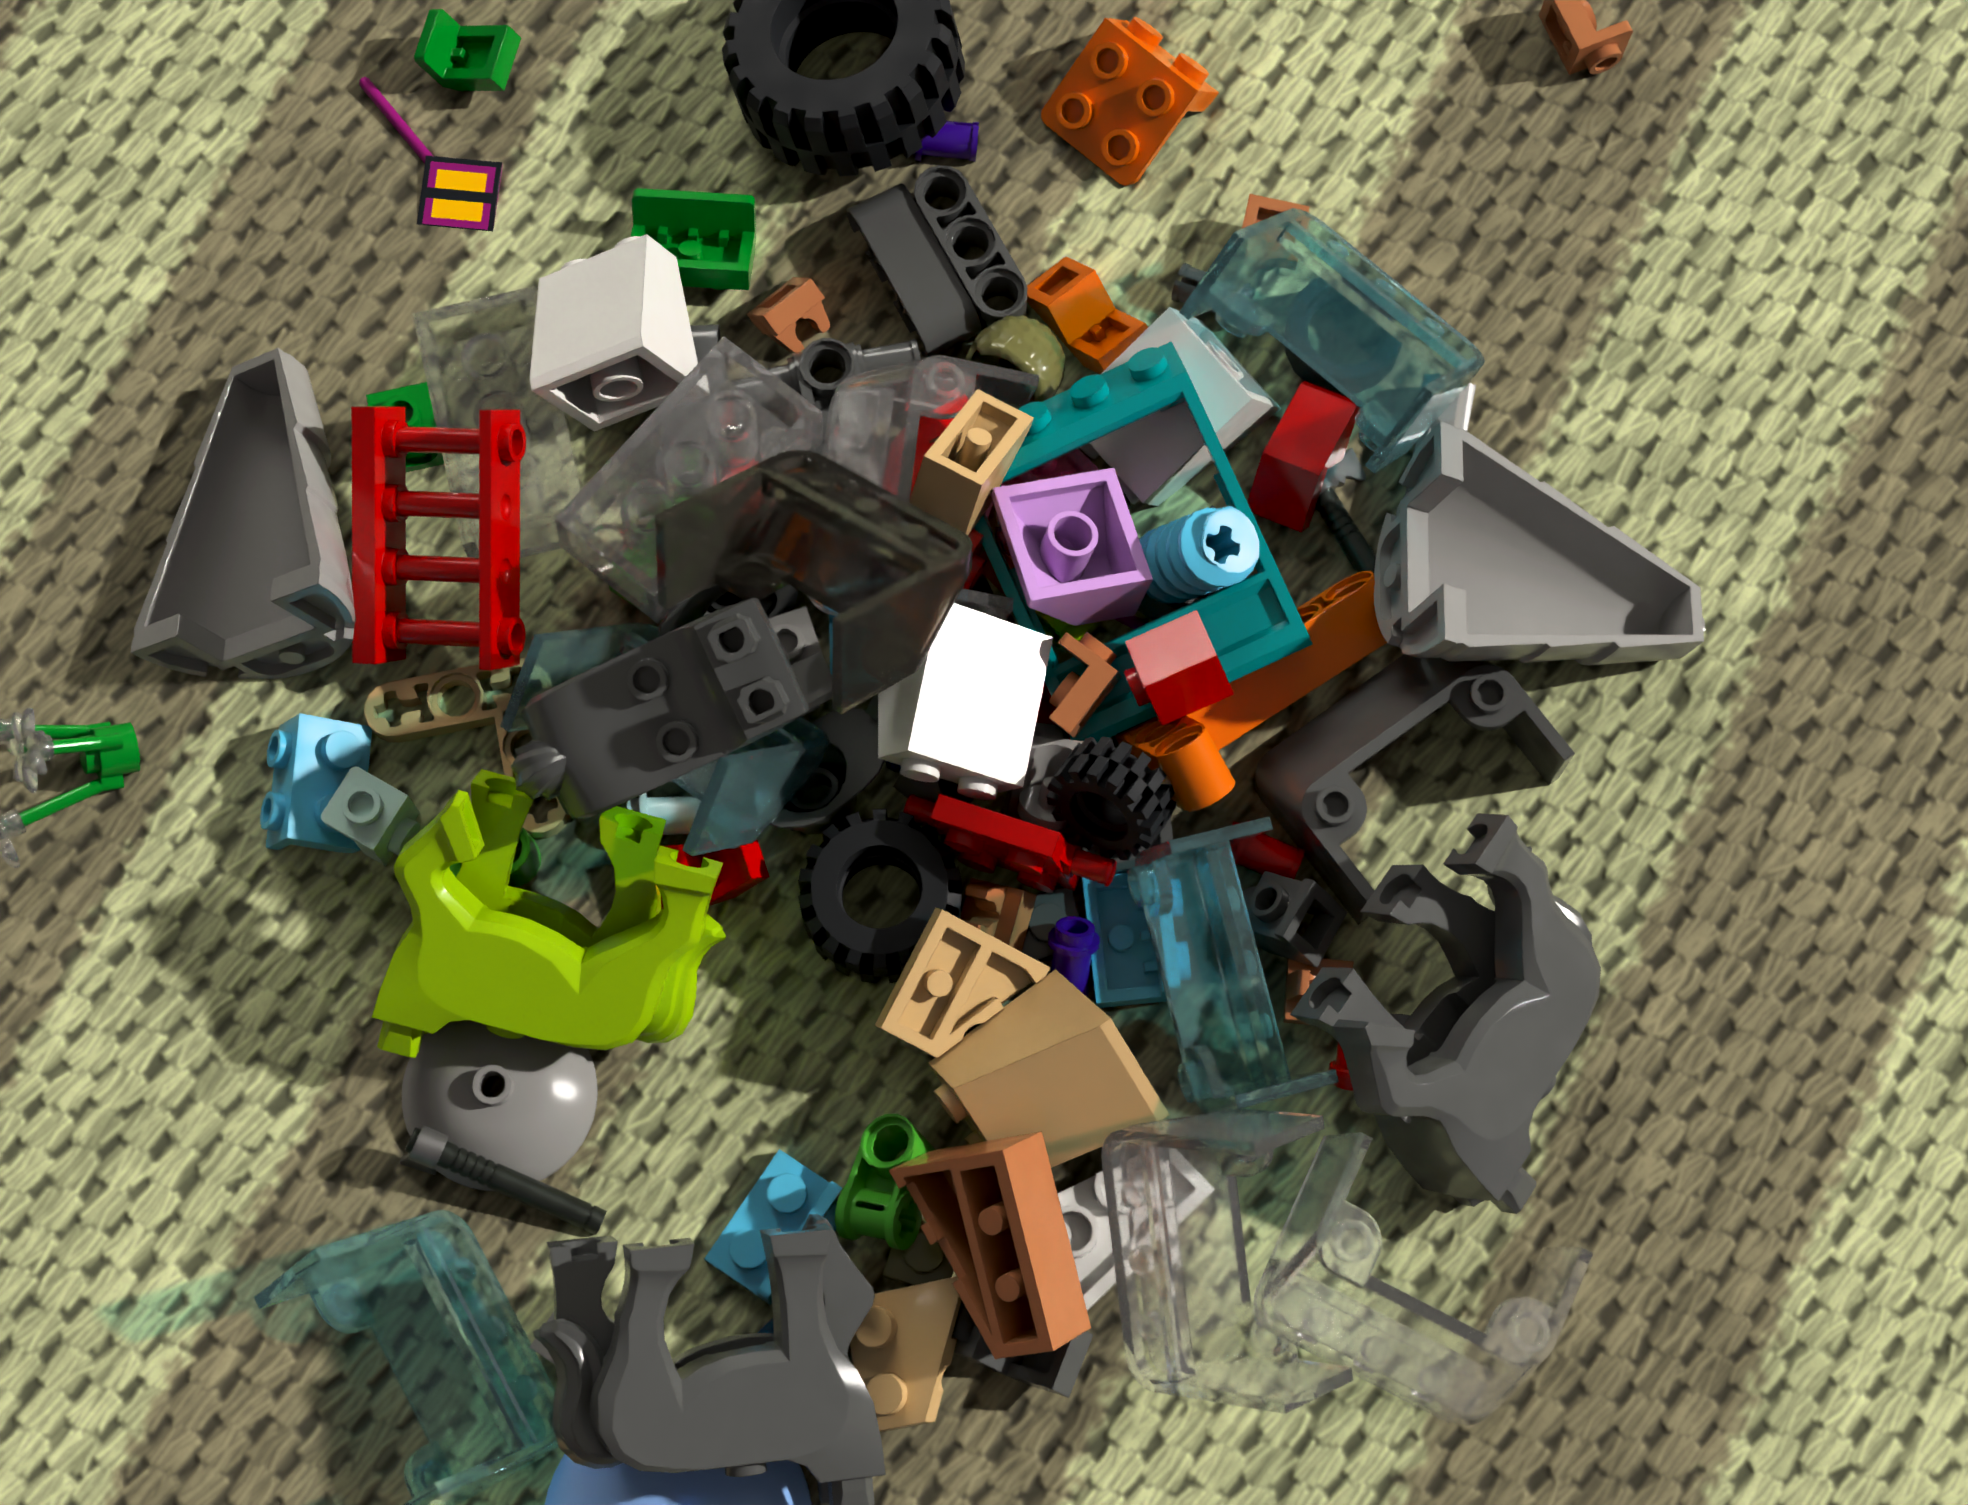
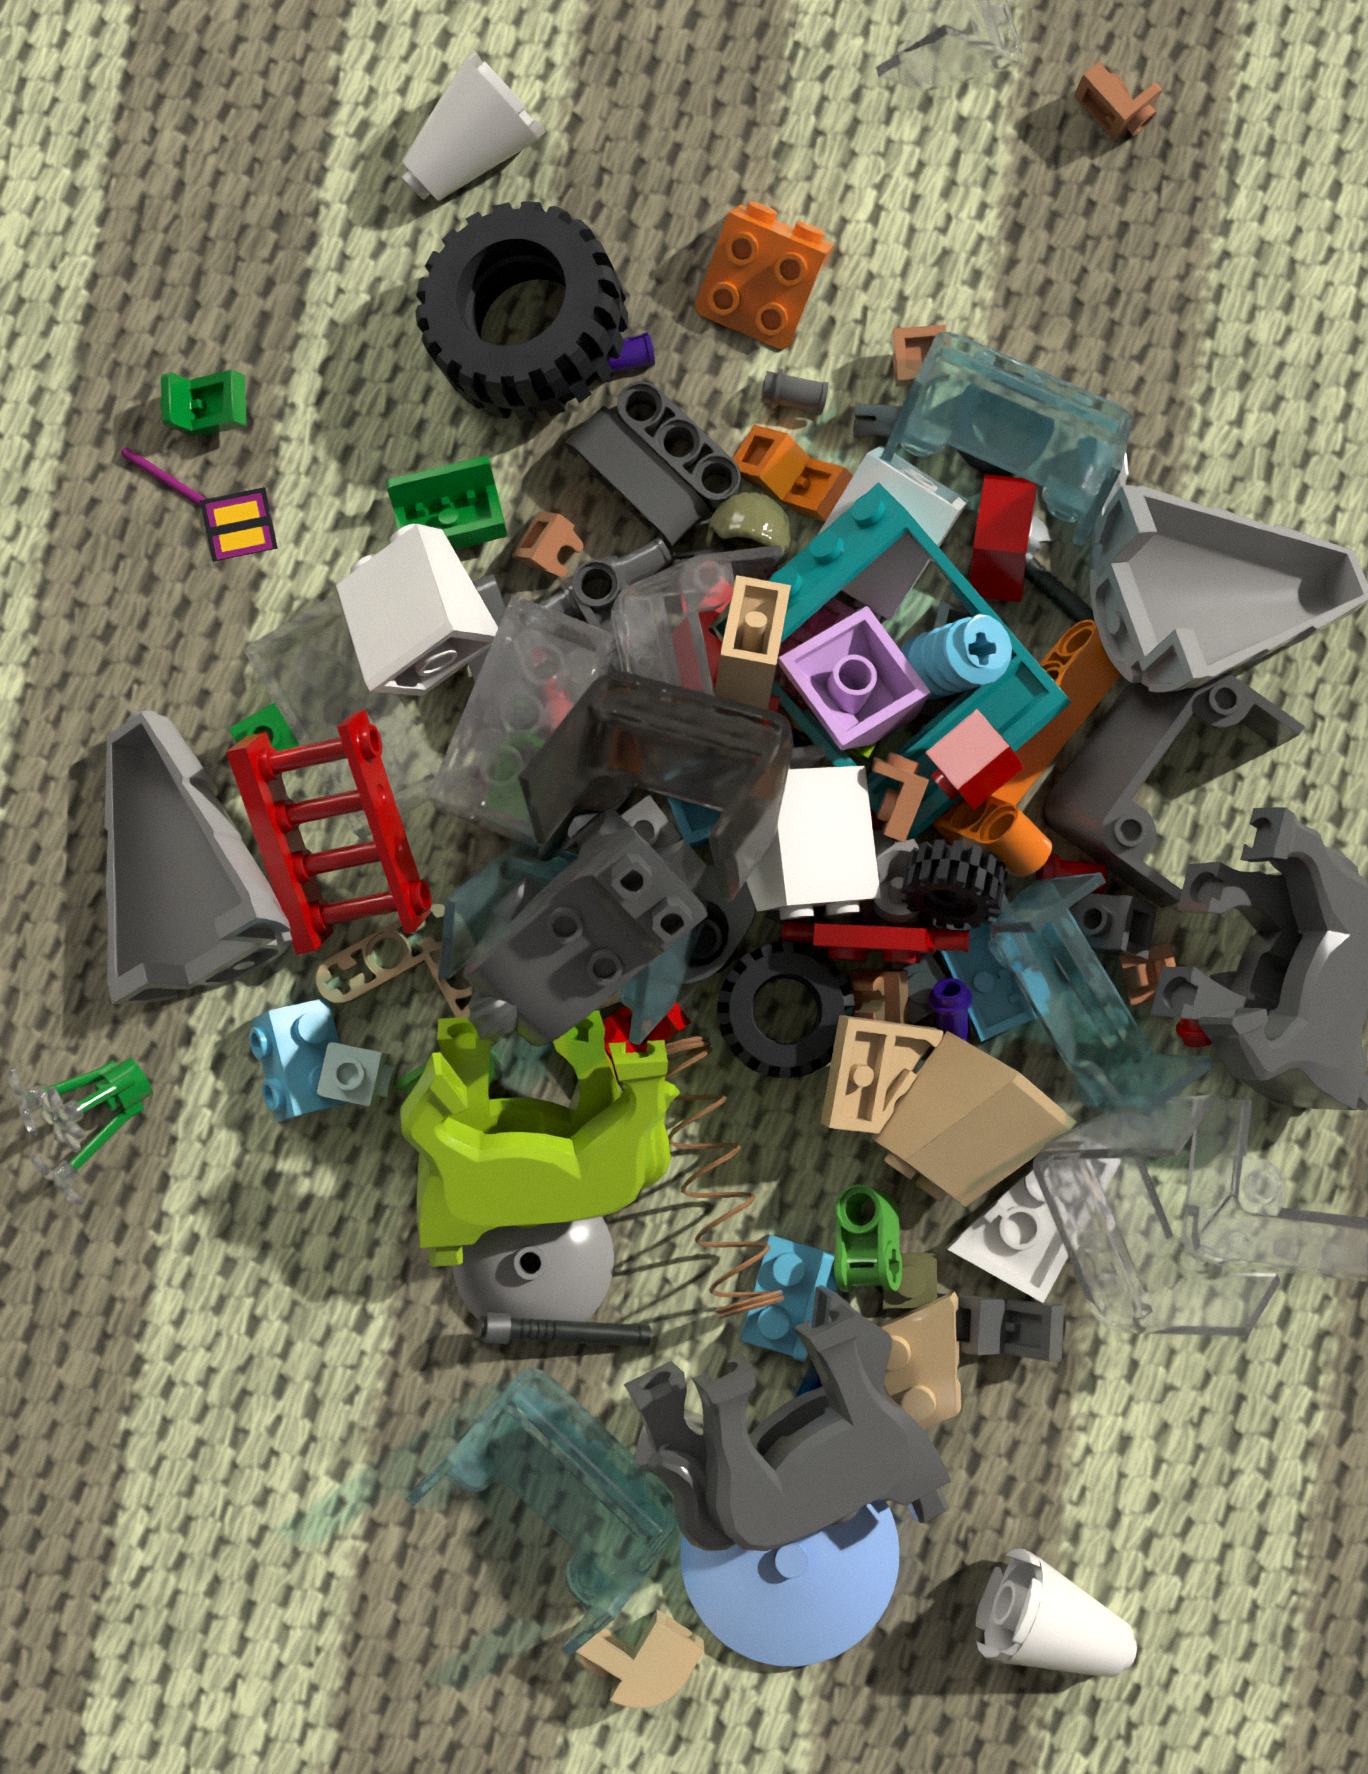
camera: 20 degrees left, 10 degrees up
nougat wedge [889,1131,1091,1359] -> none
none -> medium nougat piece [665,1036,785,1319]
none -> dark grey pin [760,368,829,416]

